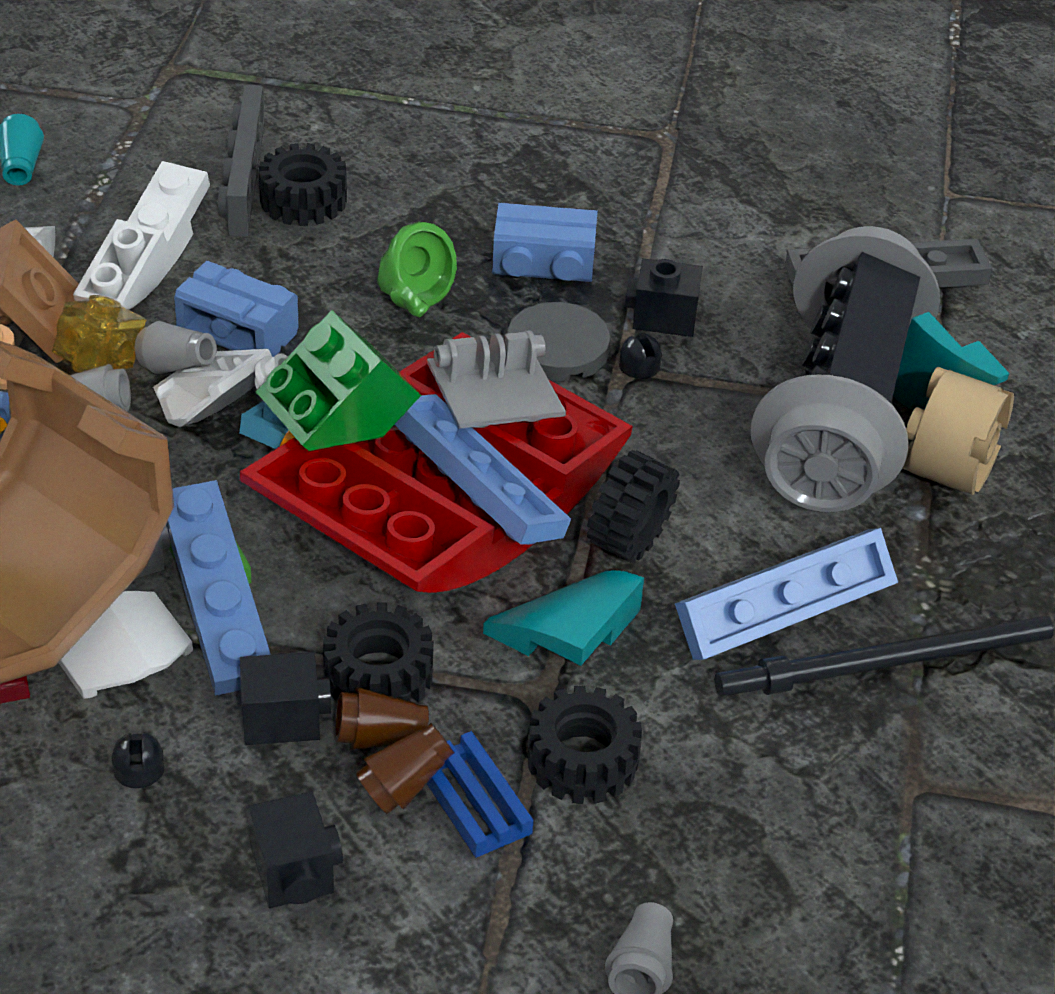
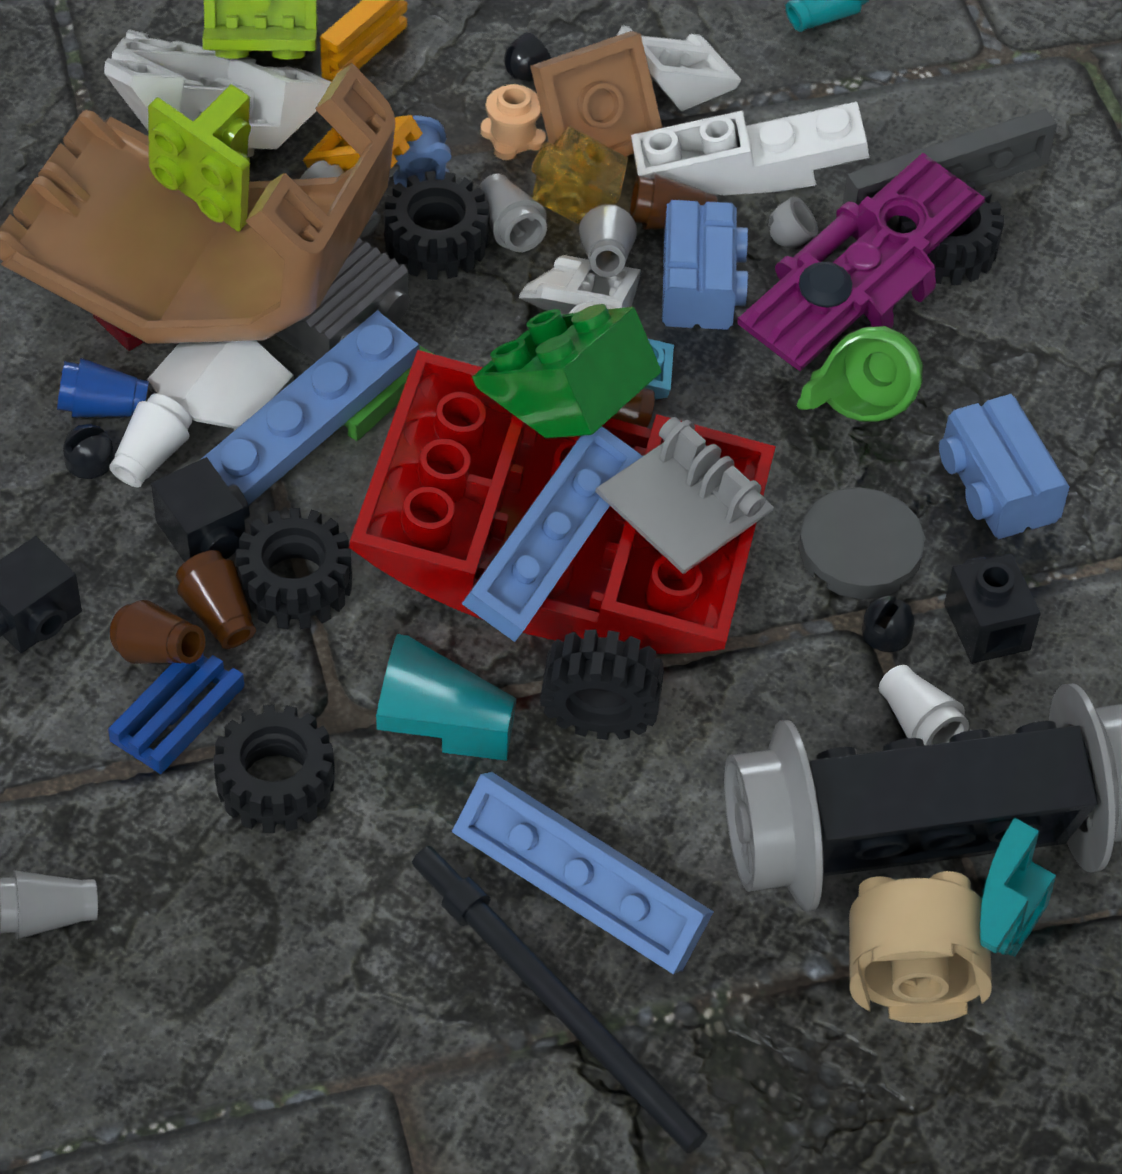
camera: 65 degrees right, 10 degrees up
none -> blue cone [57,358,149,418]
none -> white cone [109,393,192,487]
none -> reddish brown cone [629,172,717,230]
none -> magenta piece [737,153,985,371]
none -> light grey hinge [769,196,818,248]
none -> white cone [879,665,969,745]

